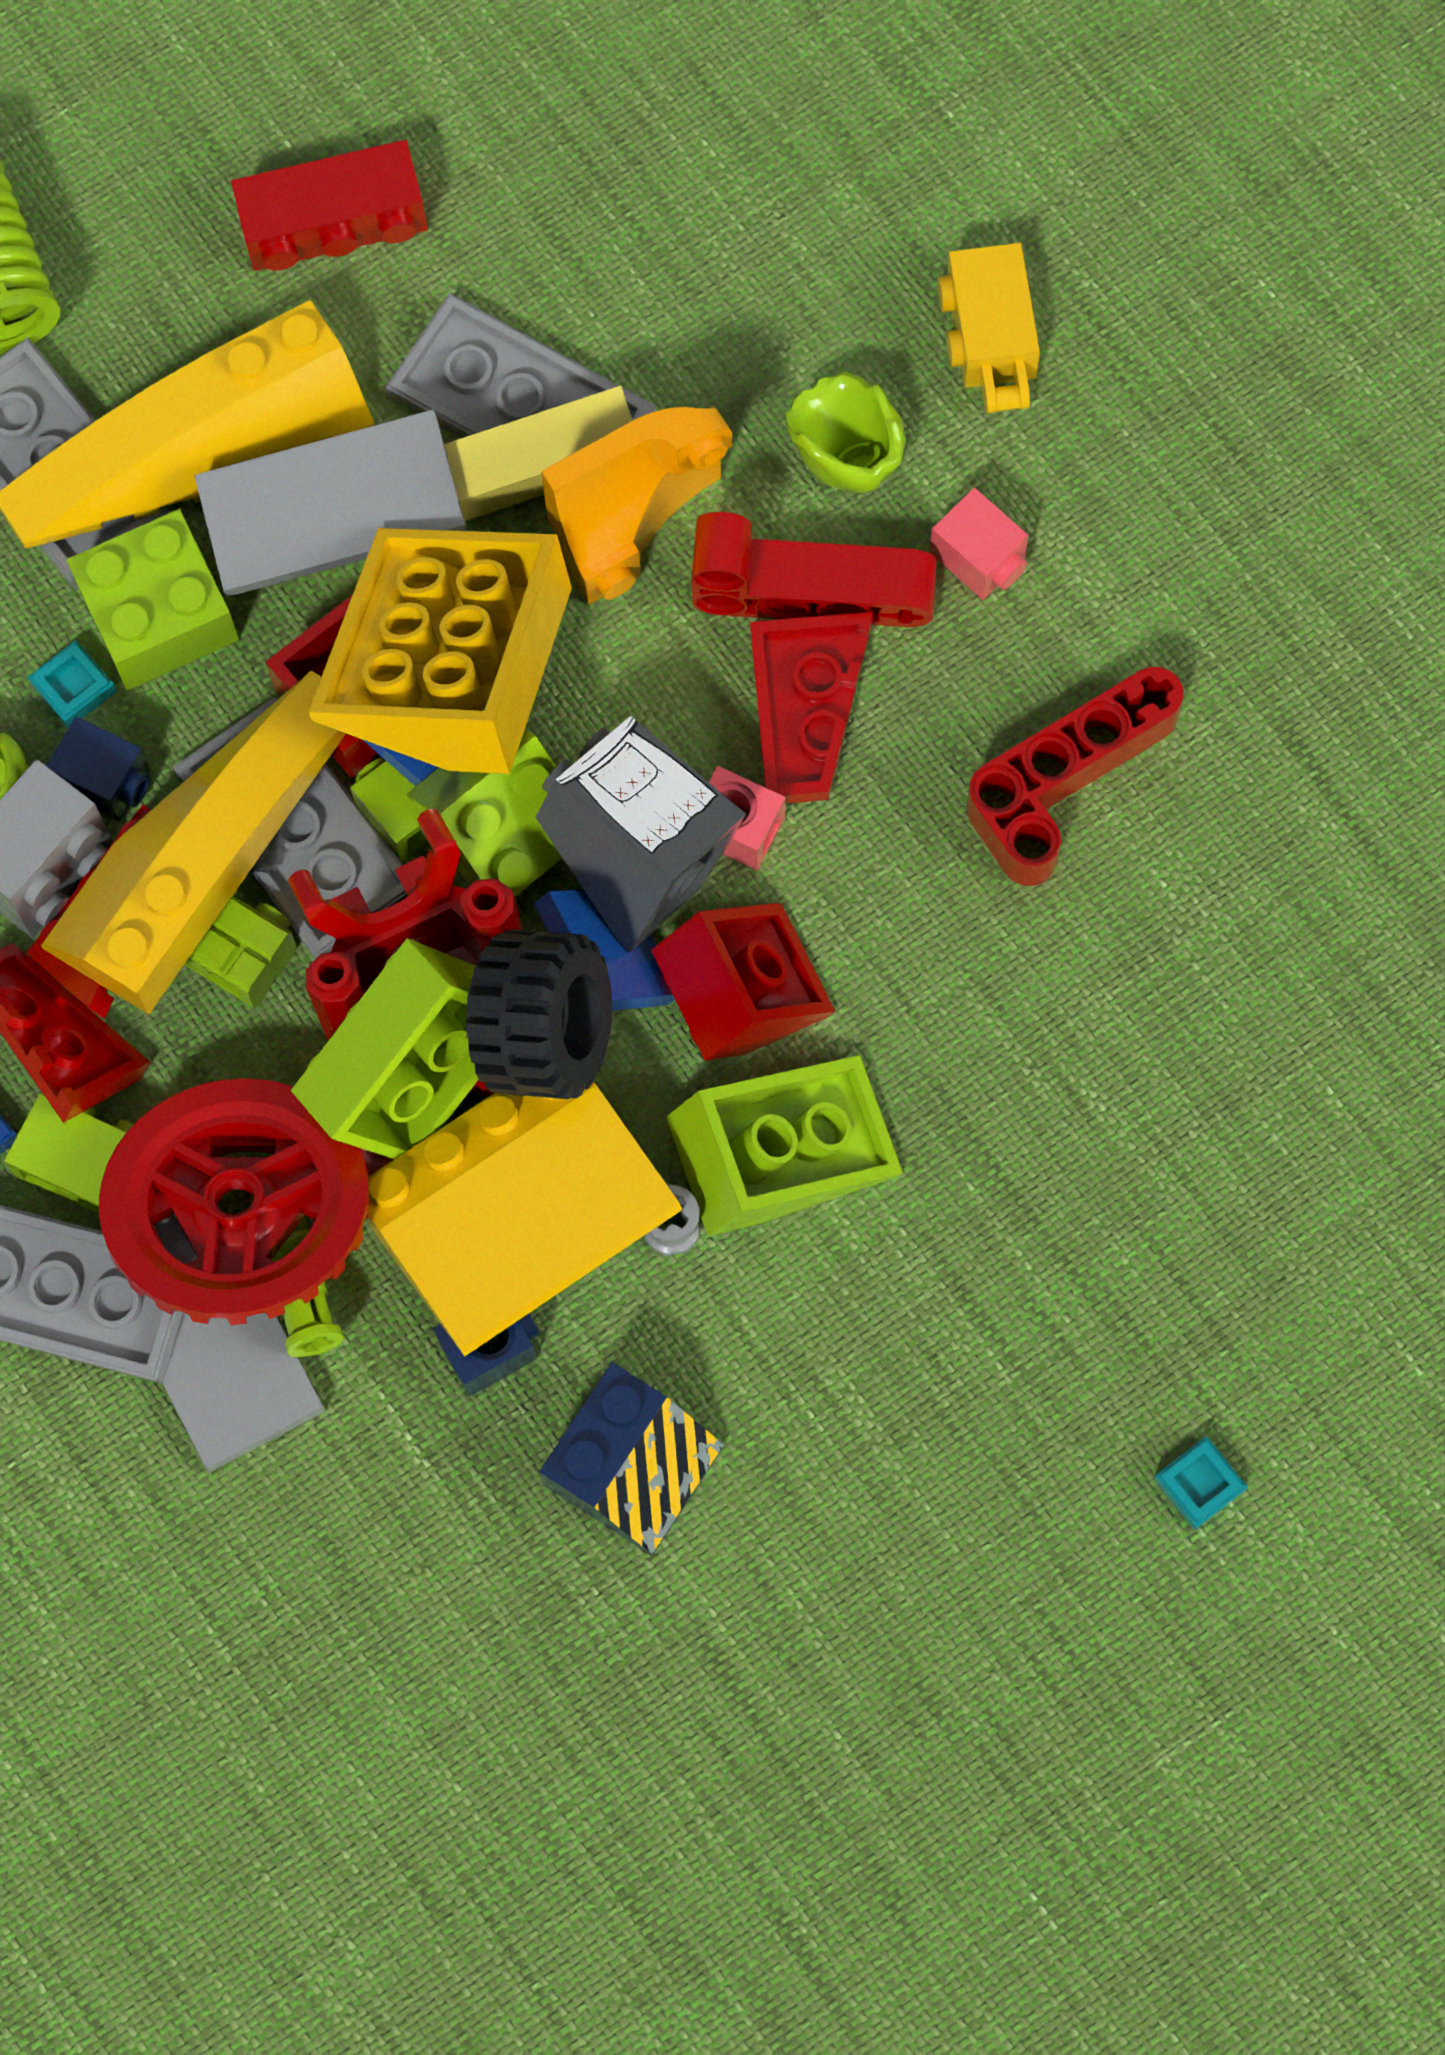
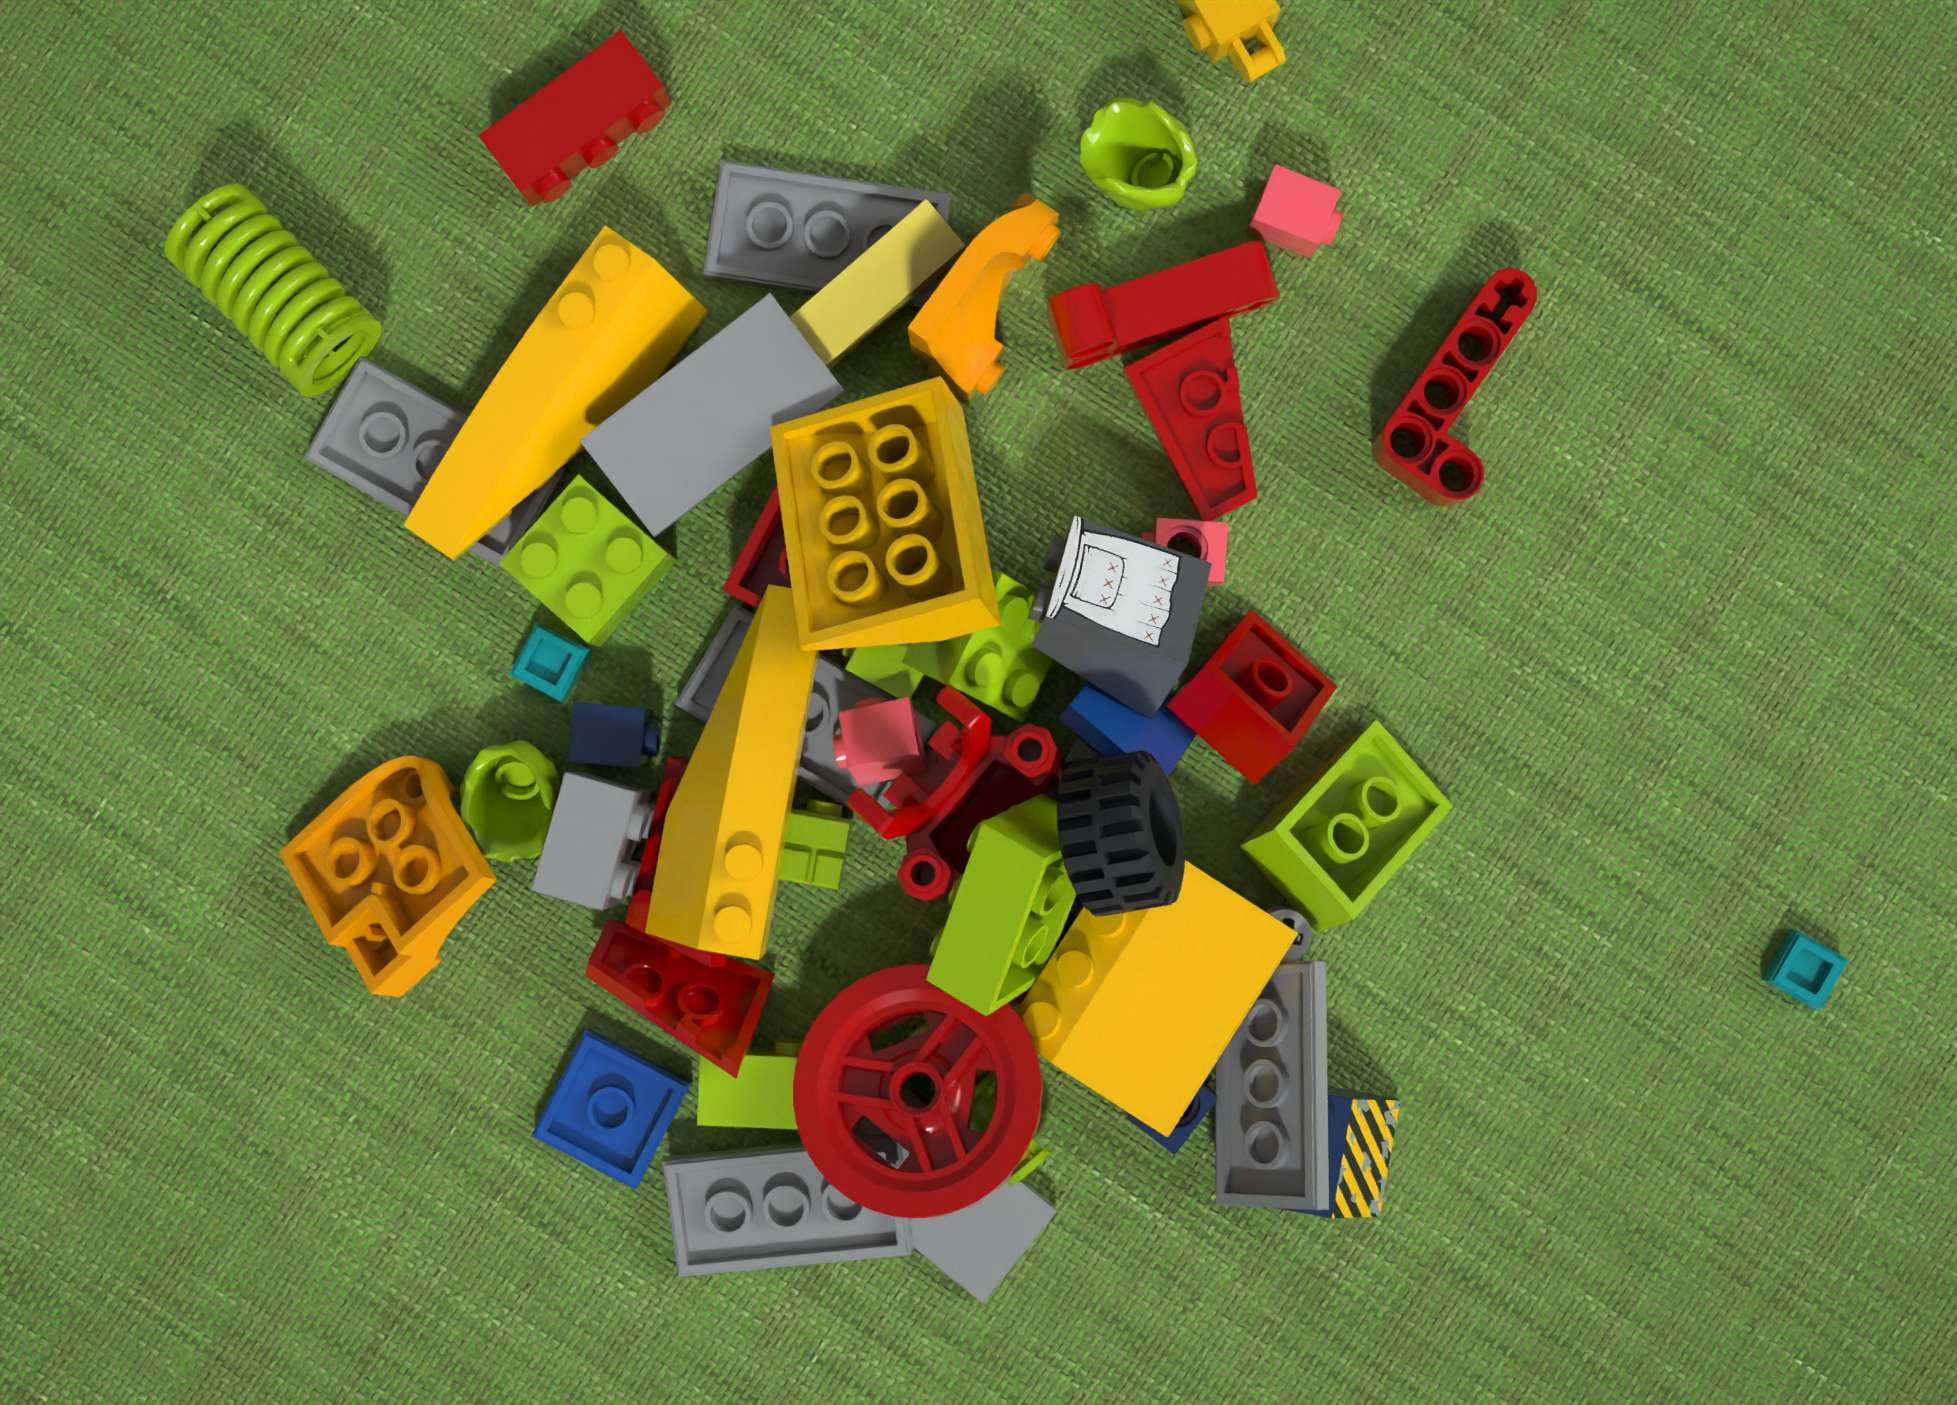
camera: 30 degrees left, 15 degrees up
none -> coral brick [833,697,928,786]
none -> light grey tile [1215,961,1329,1210]

